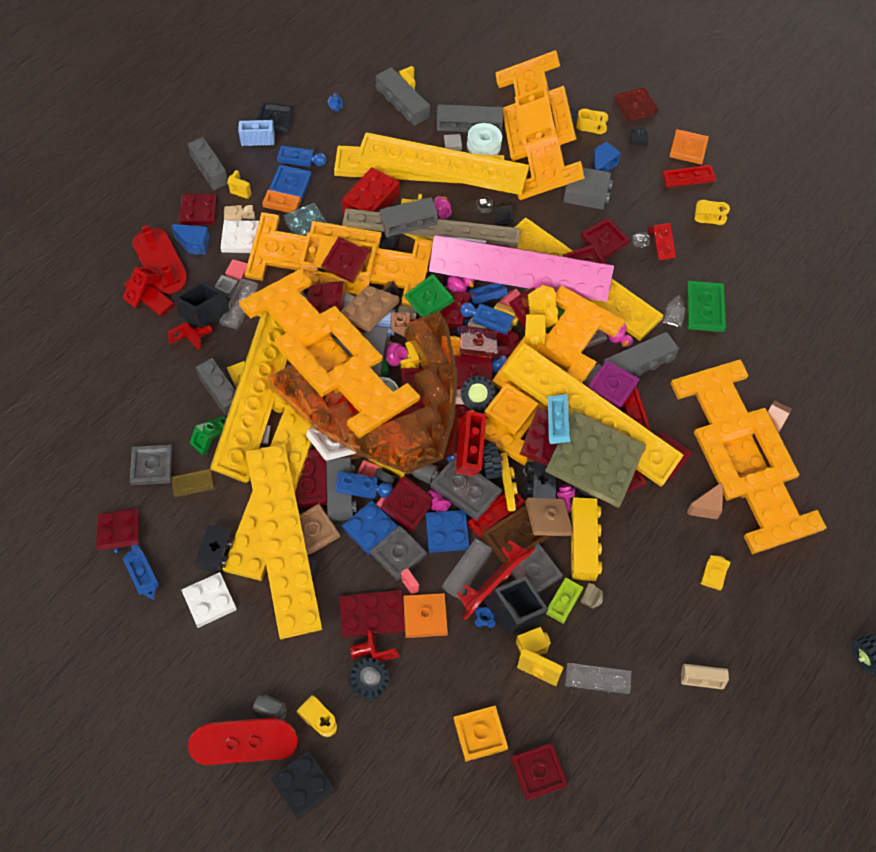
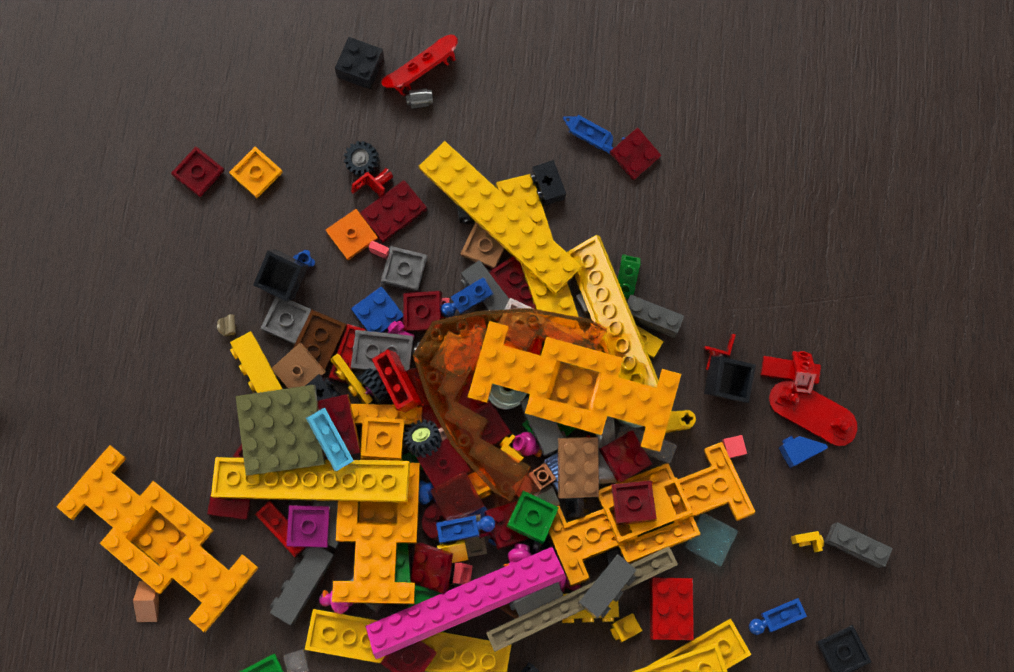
camera: 145 degrees right, 15 degrees up
flat silver plate [130,445,173,485] -> none
clear yellow tile [171,469,214,497] -> none
dark red plate [179,194,217,225] -> none
white plate [182,572,237,628] -> none
light grey tile [214,275,238,298] -> none
clear plate [220,278,258,330] -> none
white plate [221,220,259,253] -> none
tan plate [224,205,255,221] -> none
light blue brick [238,120,275,146] -> none
orange plate [262,190,301,214] -> none
blue plate [269,165,312,201] -> none
yellow piece [296,695,337,737] -> none
blue plate [342,501,398,556] -> none
dark pink animal [433,196,451,219] -> none
clear plate [442,538,492,599] -> none
red piece [456,540,536,620] -> none
blue plate [469,283,508,305] -> none
yellow brick [516,627,550,655] -> none
yellow plate [517,648,564,686] -> none
yellow brick [525,315,545,345] -> none
yellow brick [527,285,558,330] -> none
lime plate [546,578,584,624] -> none
clear plate [565,663,631,694] -> none
tan brick [681,664,729,689] -> none
nougat slope [687,483,723,519] -> none
yellow bracket [701,555,730,591] -> none

